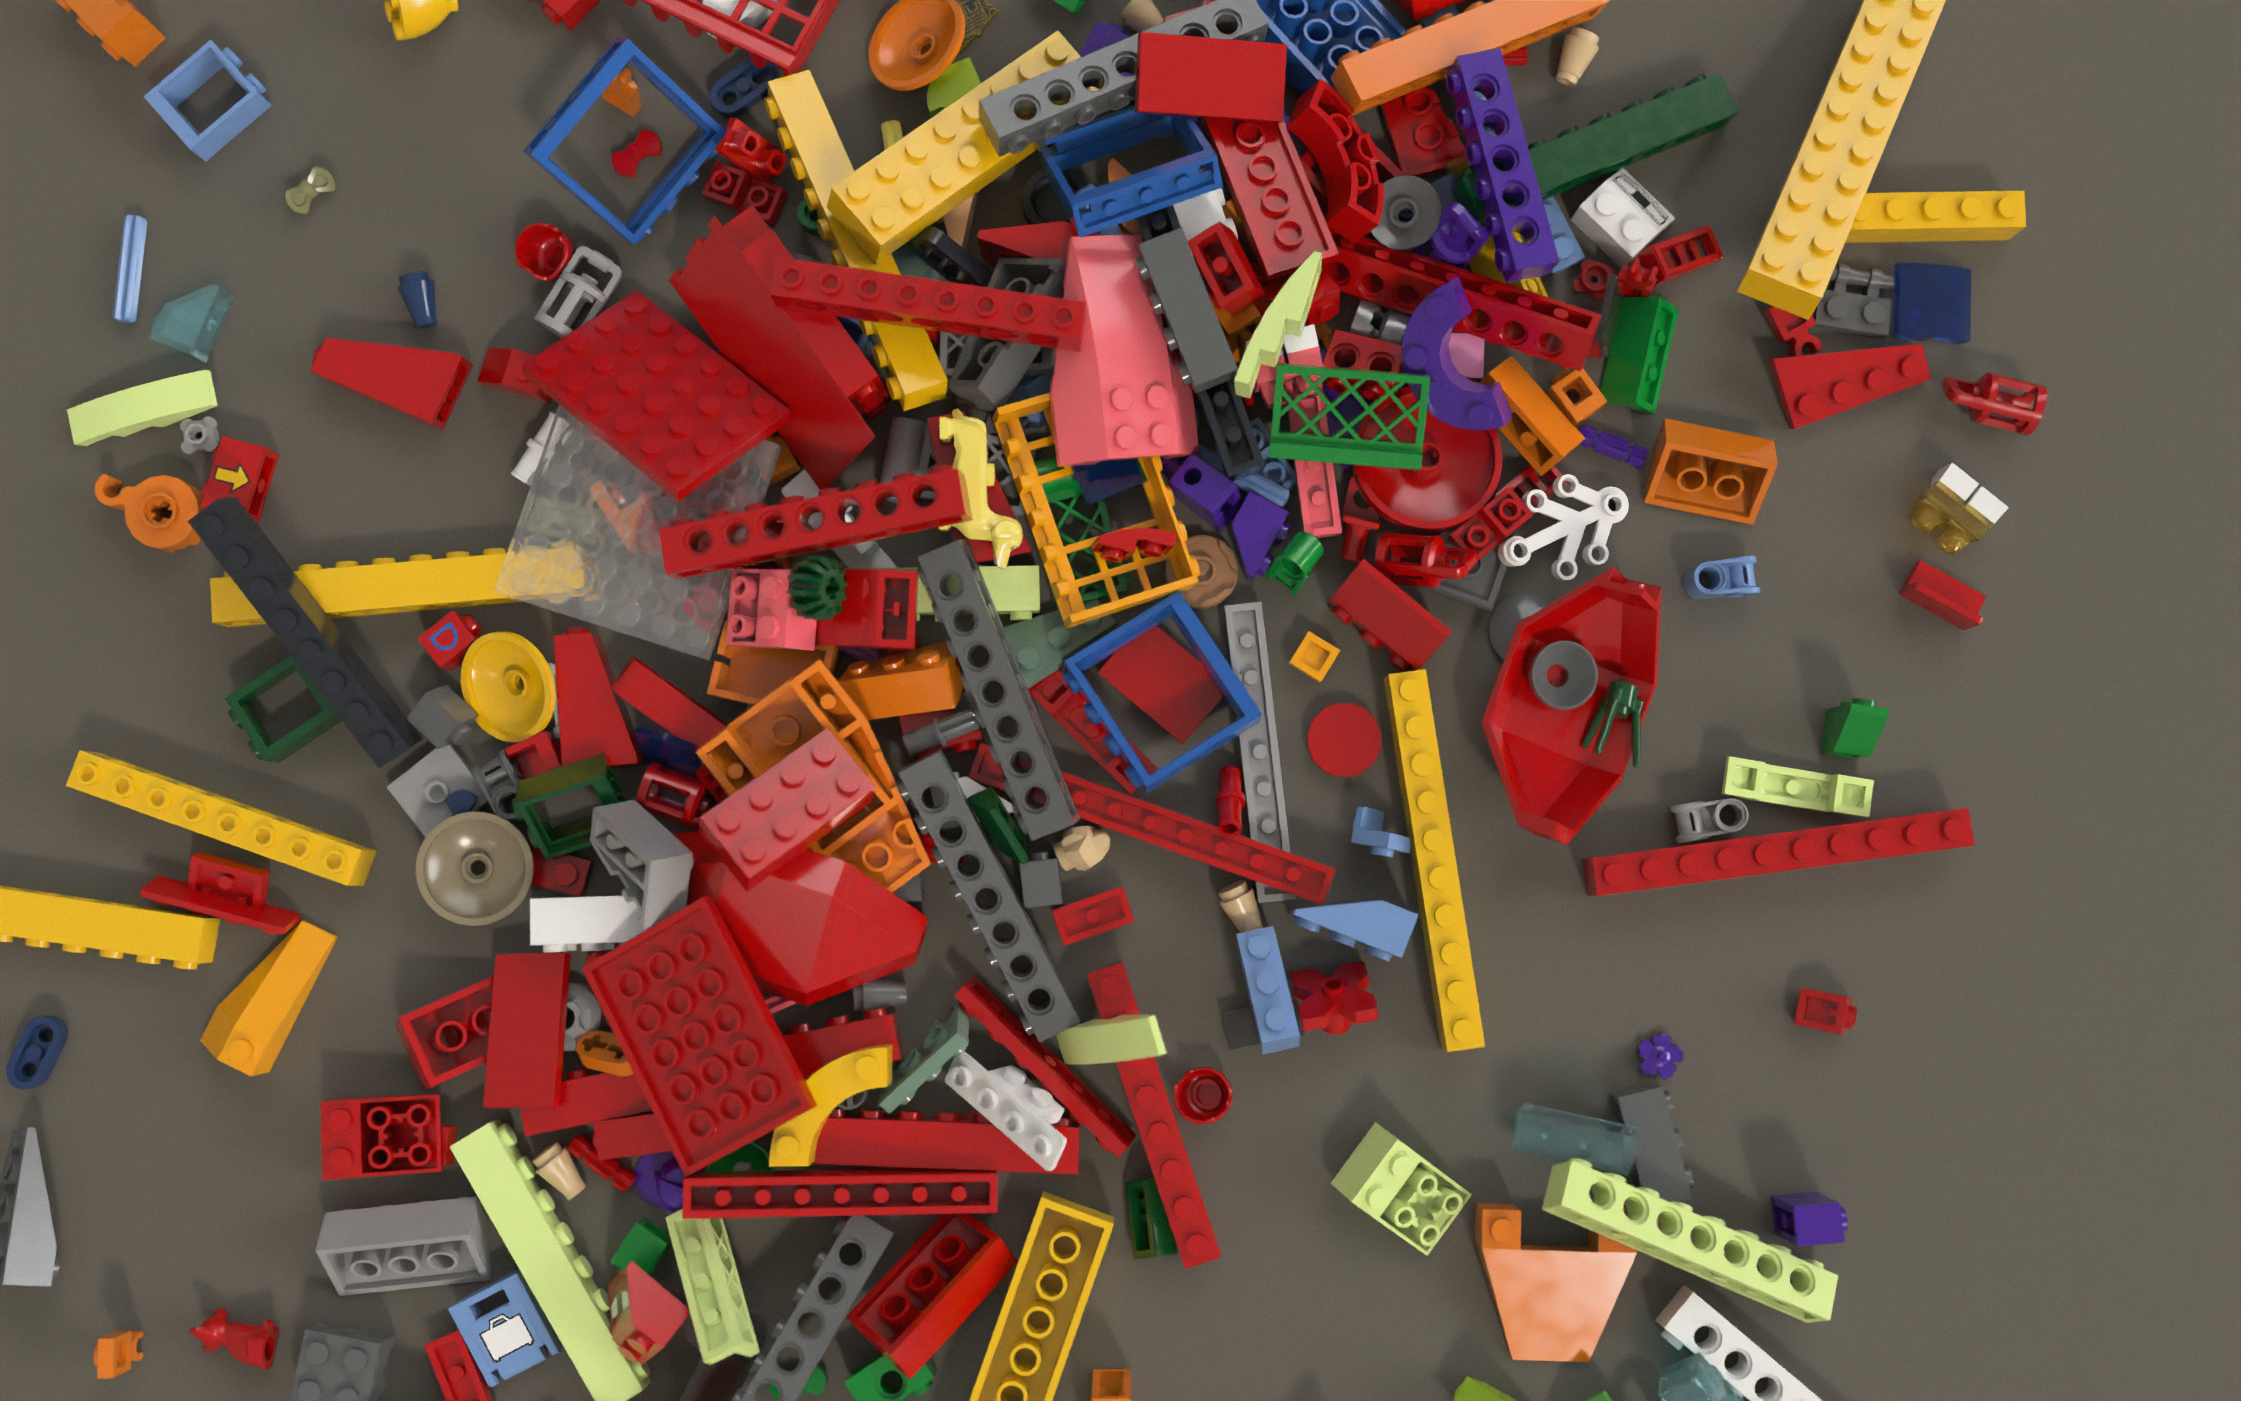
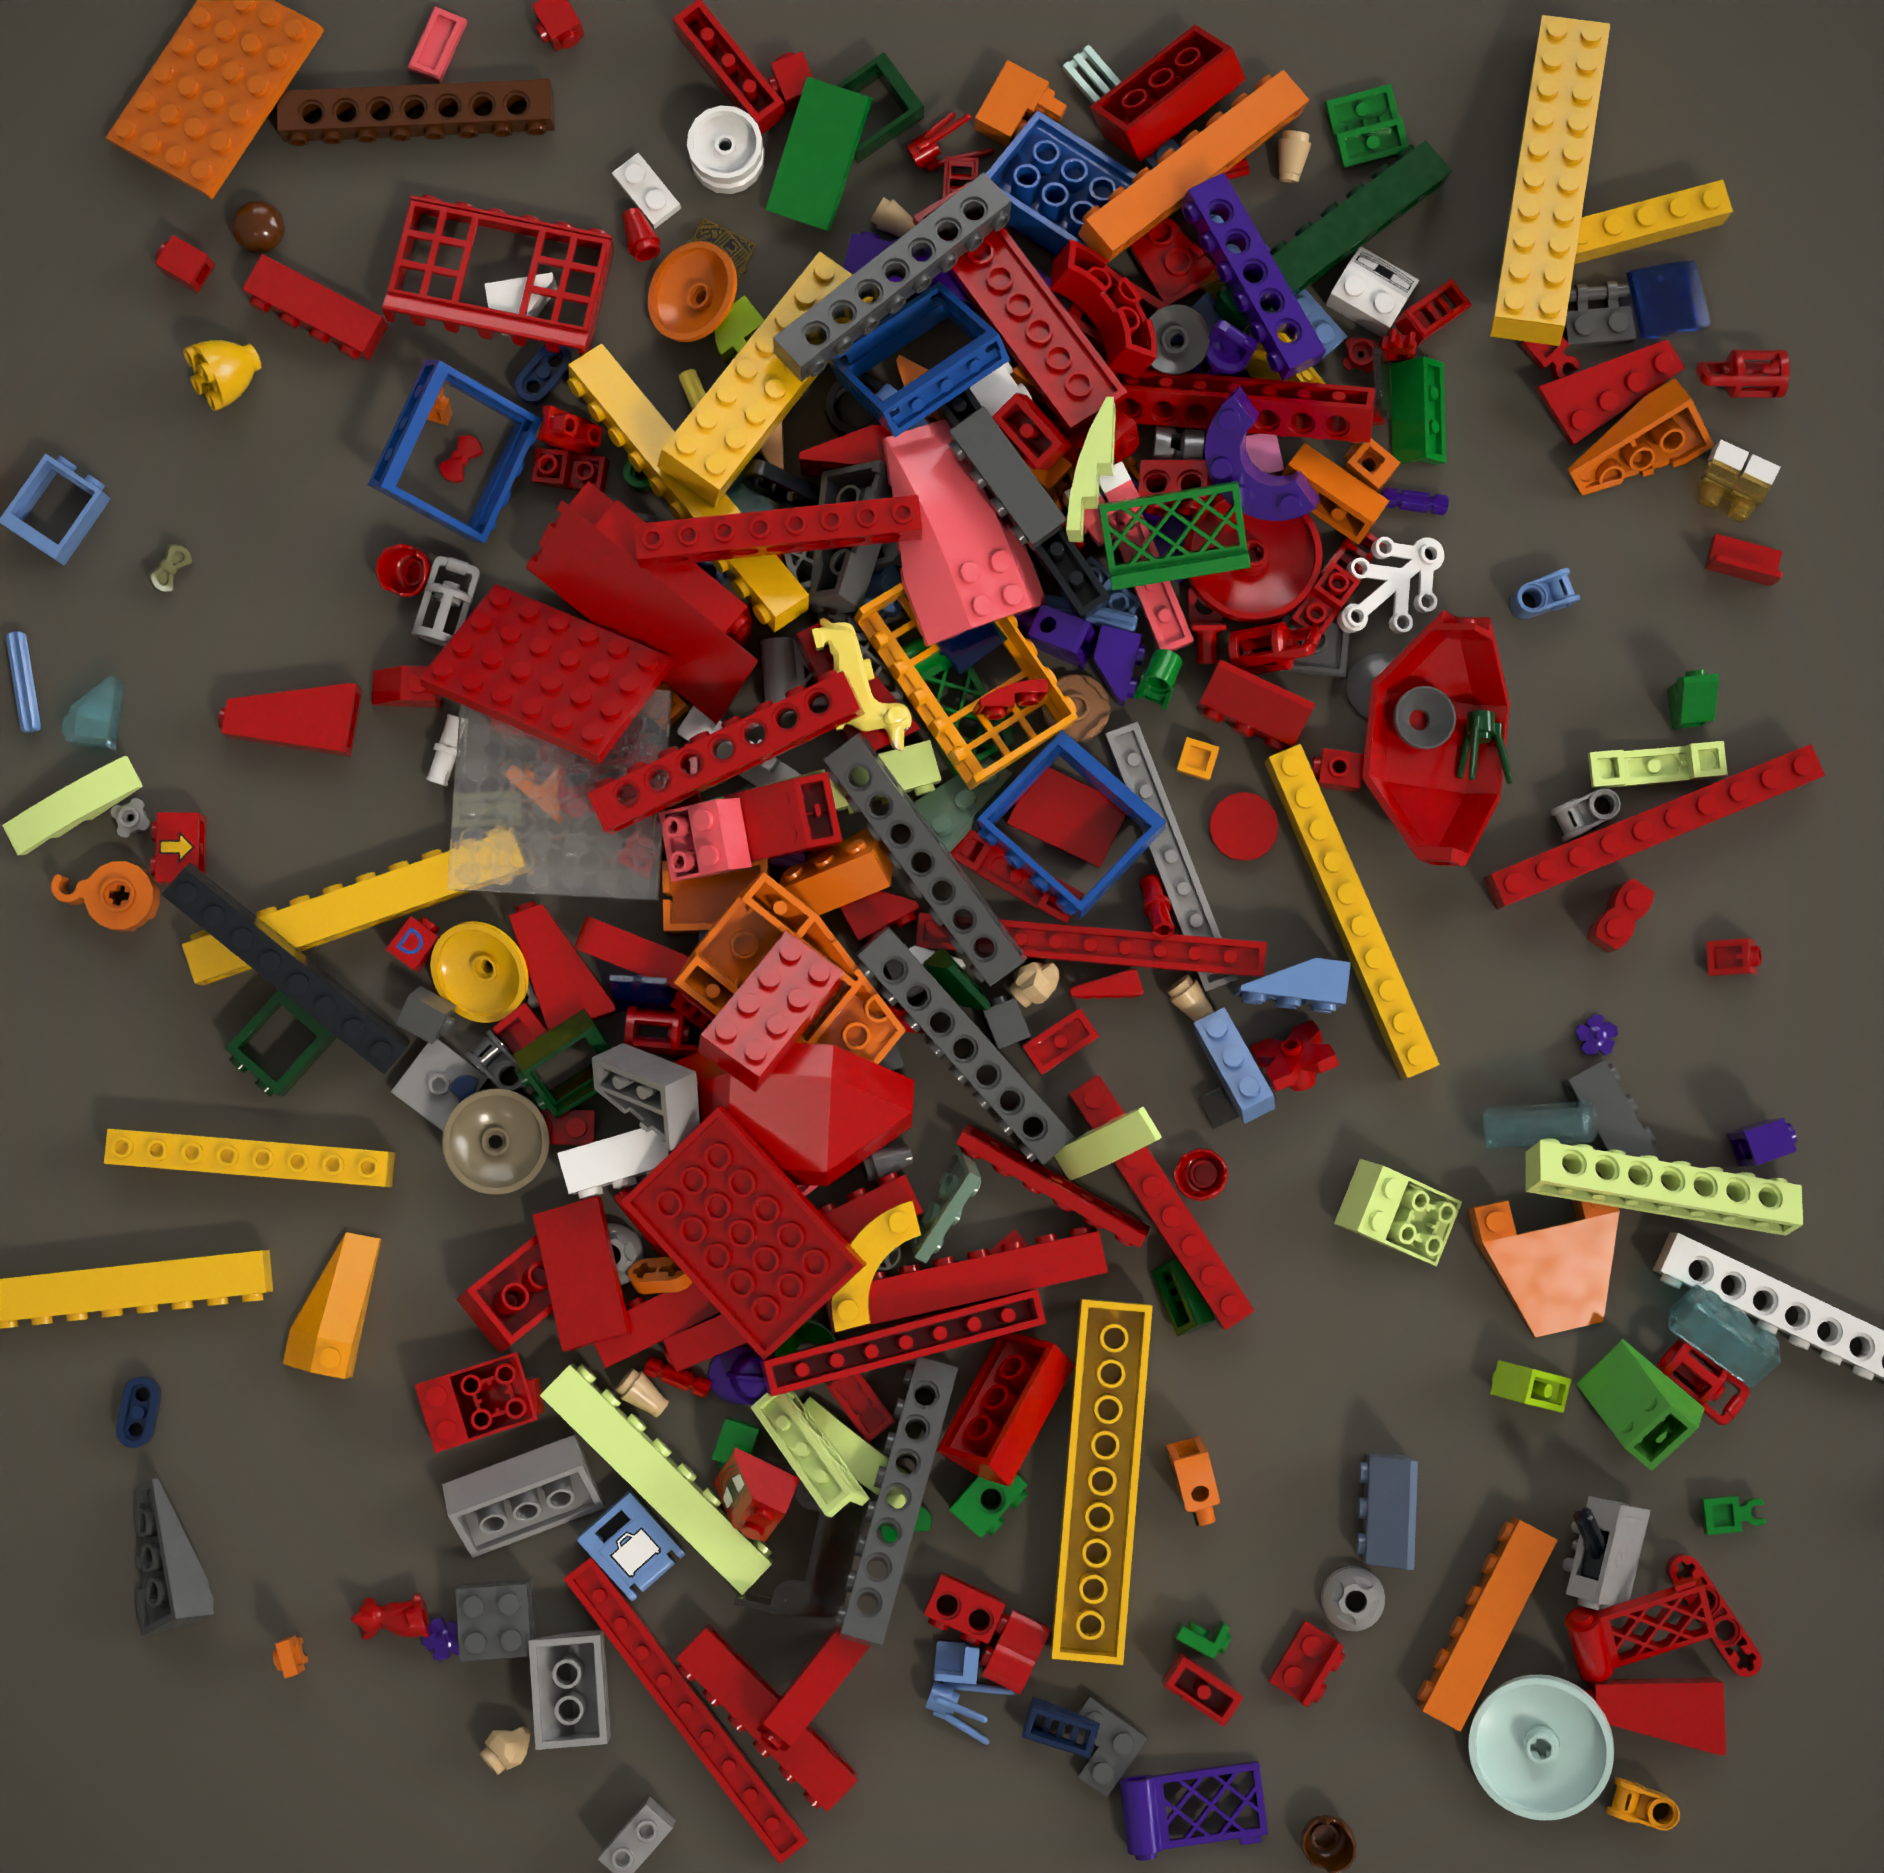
camera: 20 degrees left, 0 degrees up
red bracket [140,851,300,935] -> none
dark blue cone [397,272,438,328] -> none
dark green gear [786,555,849,621] -> none
dark grey axle [903,709,979,756] -> none
white bracket [945,1051,1067,1171] -> none
red tile [1135,32,1287,123] -> none
medium blue bracket [1351,806,1412,858] -> none
orange slope [1644,418,1778,525] -> none
none -> dark purple plant [421,1617,459,1662]
none -> yellowish green slope [803,1396,910,1509]
none -> red plate [826,1373,896,1442]
none -> red slope [1068,968,1144,999]
none -> red brick [1311,748,1364,793]
none -> green slope [1324,84,1408,168]
none -> orange wedge [1567,378,1715,496]
none -> red brick [1587,878,1654,953]

